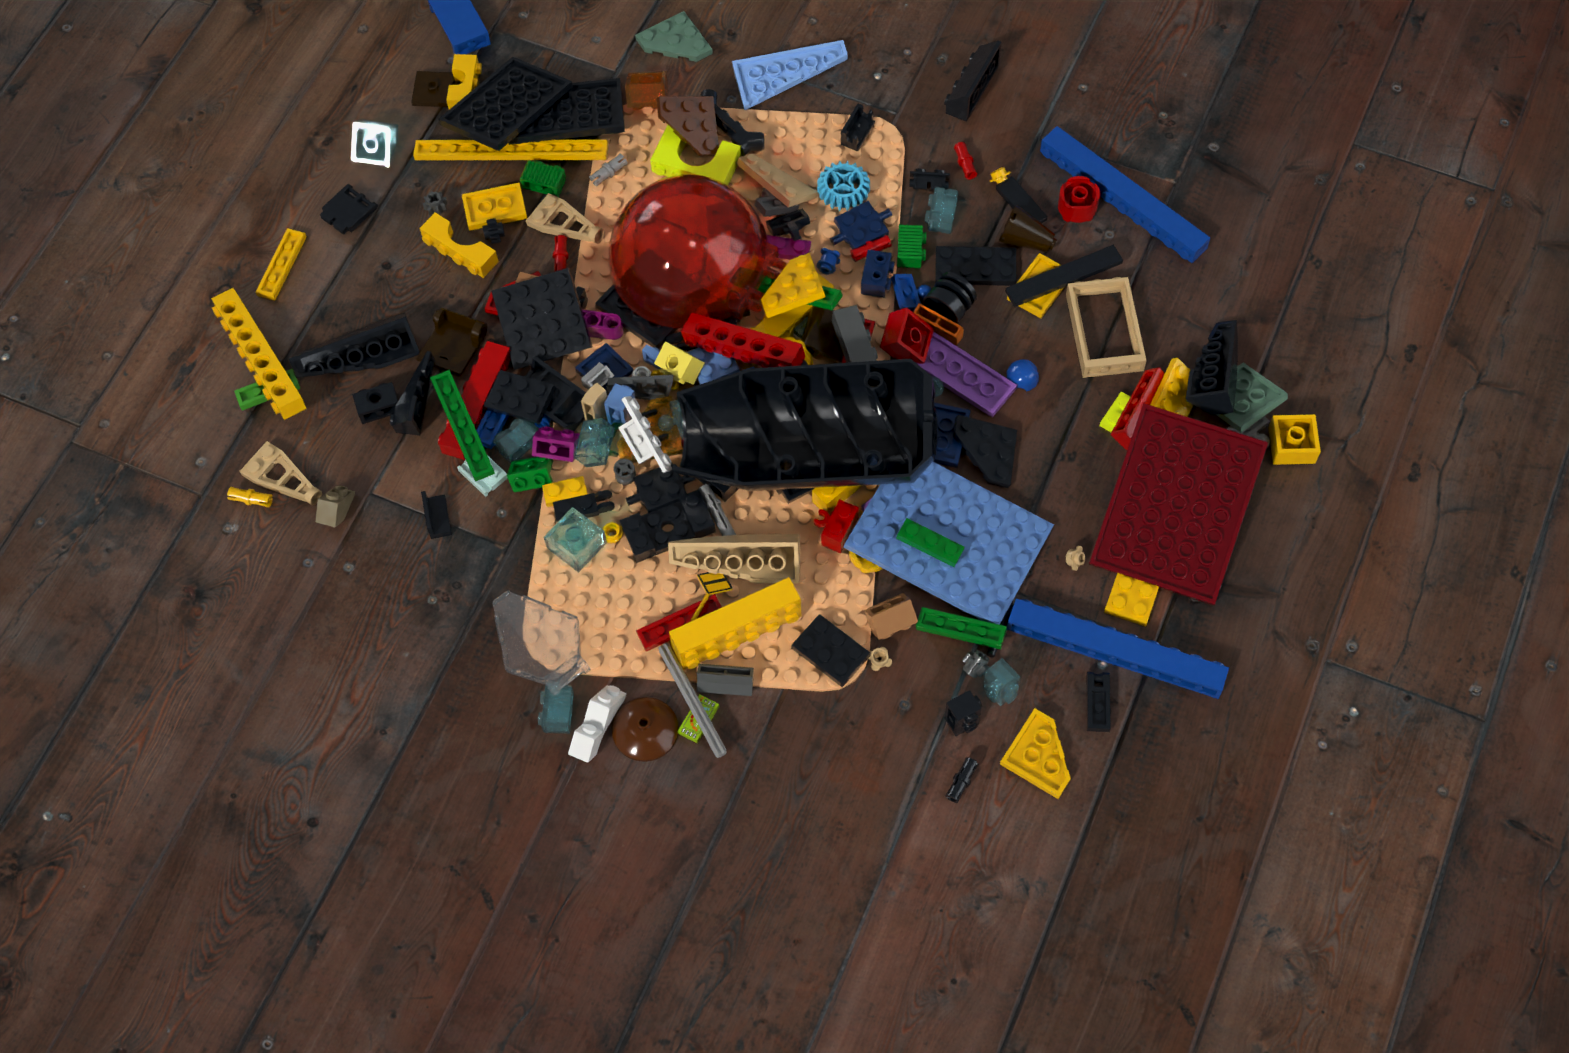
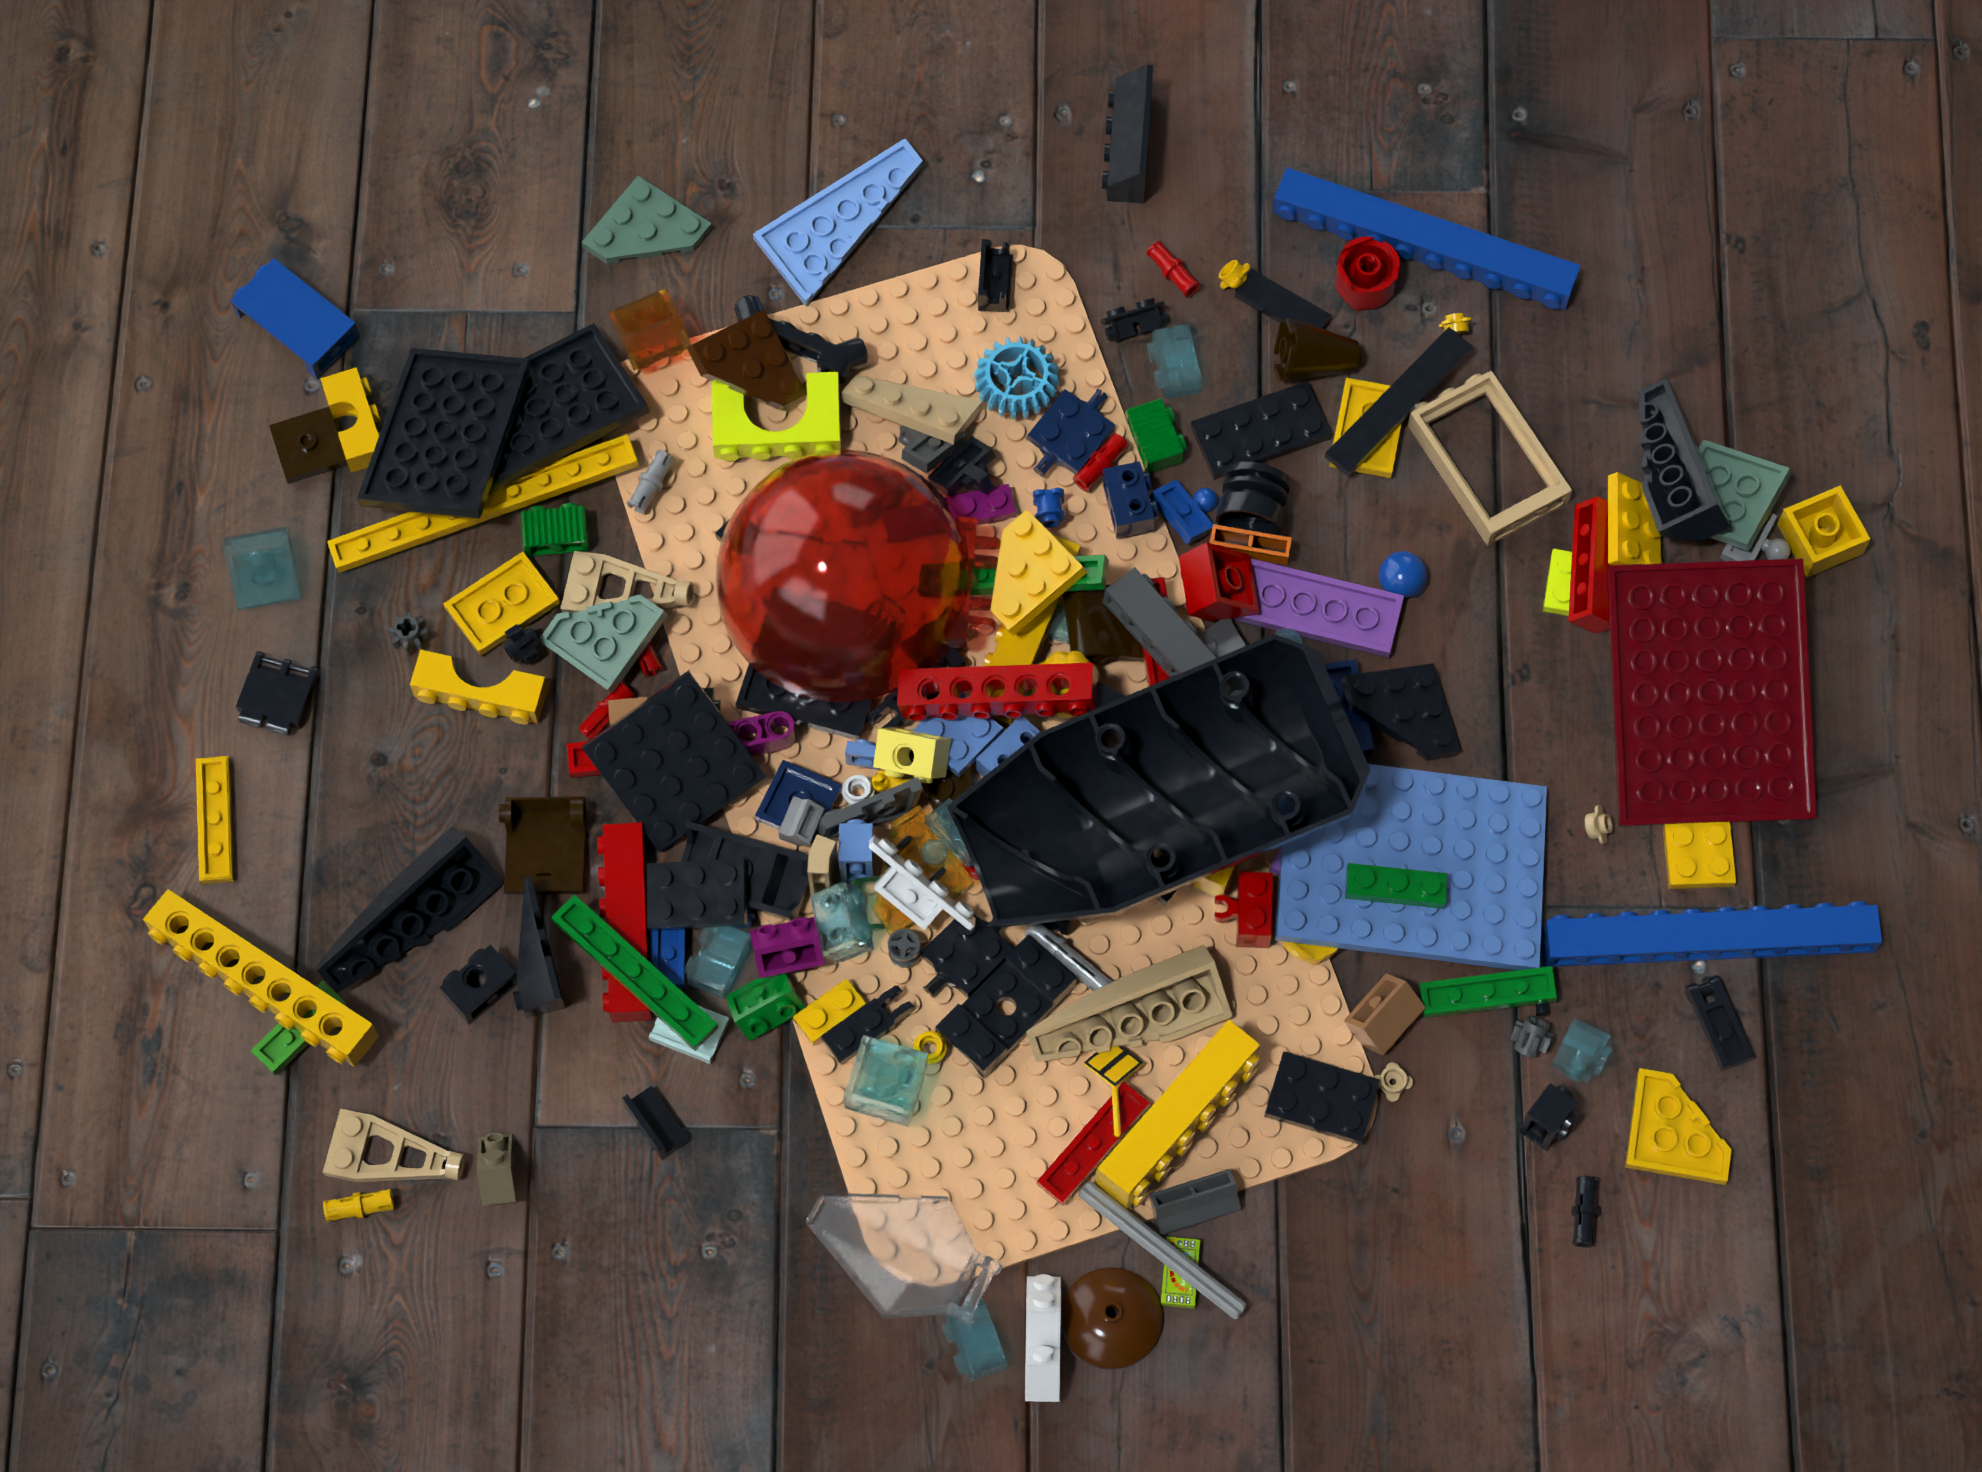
camera: 25 degrees left, 5 degrees up
none -> sand green plate [539,594,669,693]
none -> yellow plate [1439,313,1472,335]

